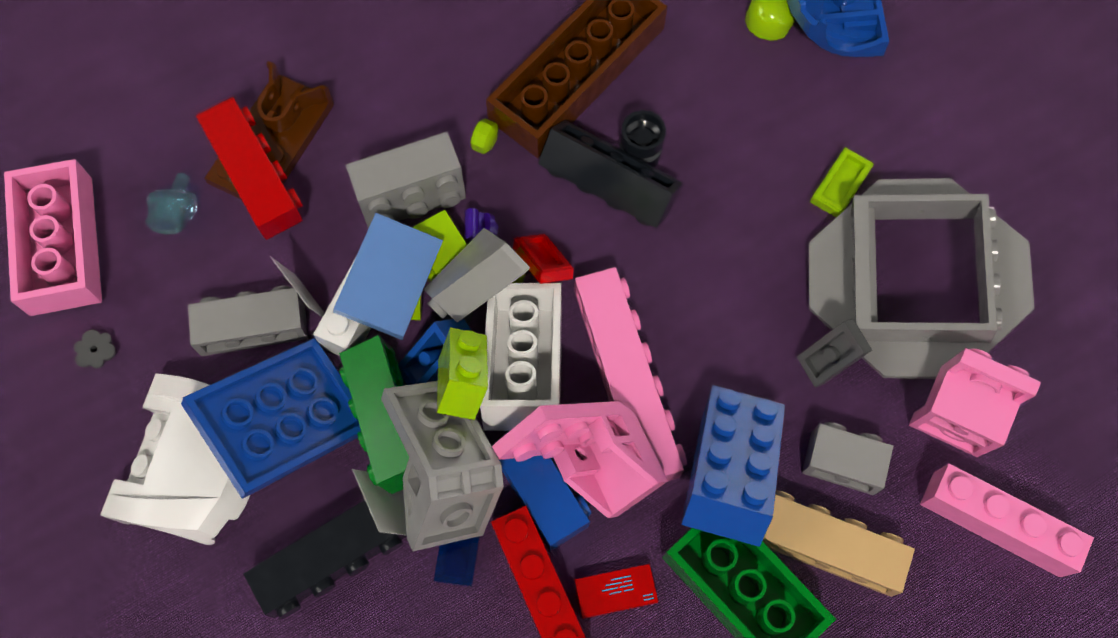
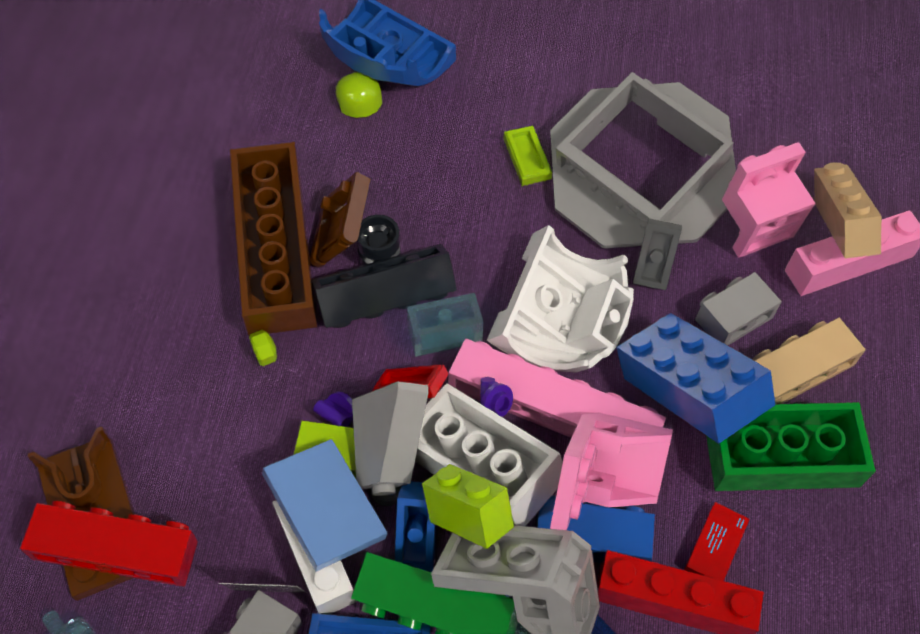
camera: 50 degrees left, 10 degrees down
light grey brick [346,132,466,229] -> none
none -> reddish brown container [310,172,371,268]
none -> clear light blue brick [407,293,484,357]
none -> dark purple plate [480,377,513,417]
none -> white piece [487,225,634,372]
none -> tan brick [814,163,882,259]

